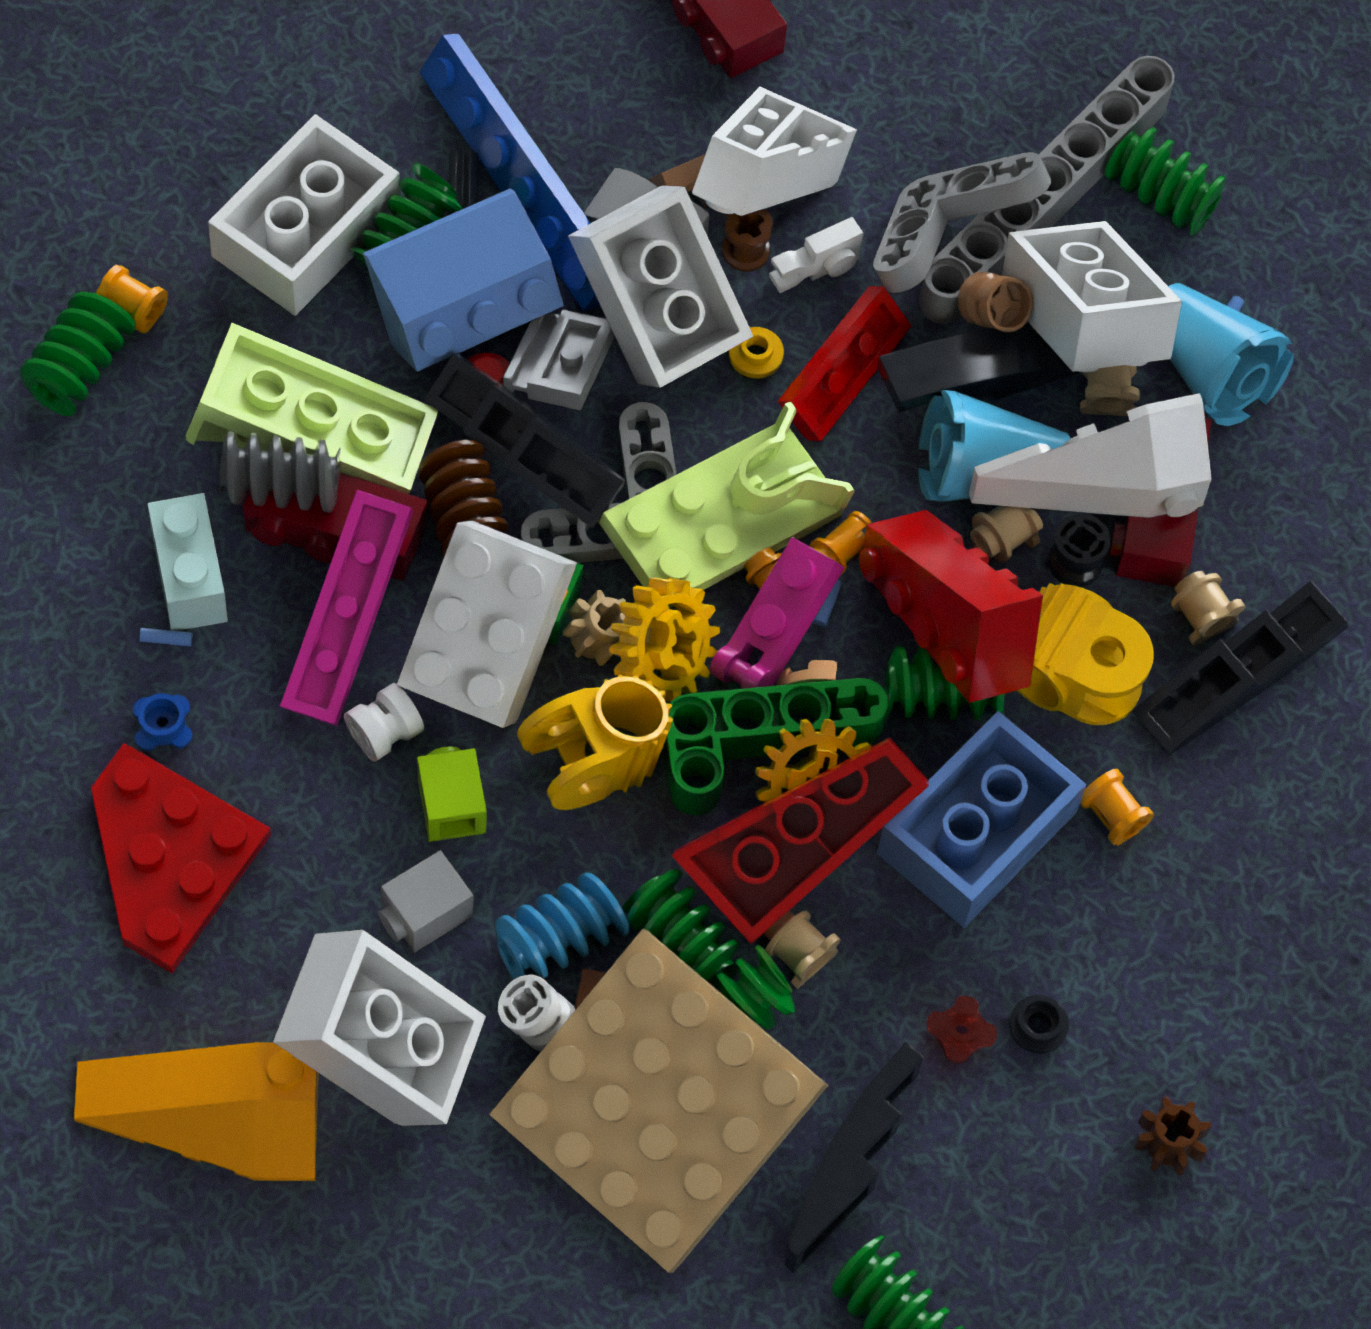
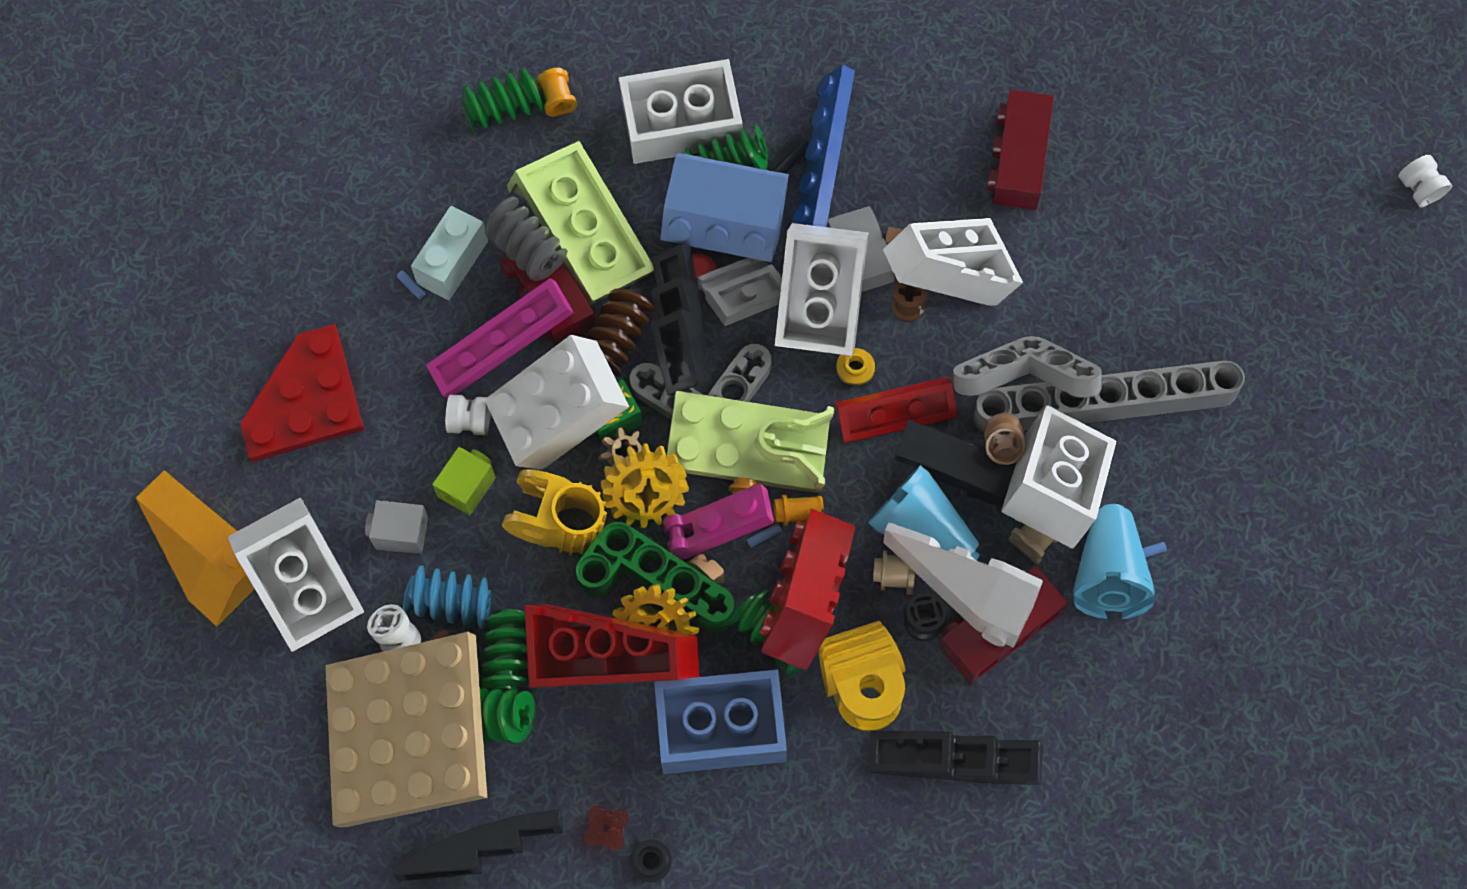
camera: 50 degrees right, 5 degrees up
blue plate [133,693,192,752] -> none
tan brick [765,910,841,989] -> none
white plate [769,217,863,293] -> none
light orange bush [1080,769,1154,846] -> none
green piece [1104,127,1226,237] -> none
tan brick [1171,571,1246,646] -> none

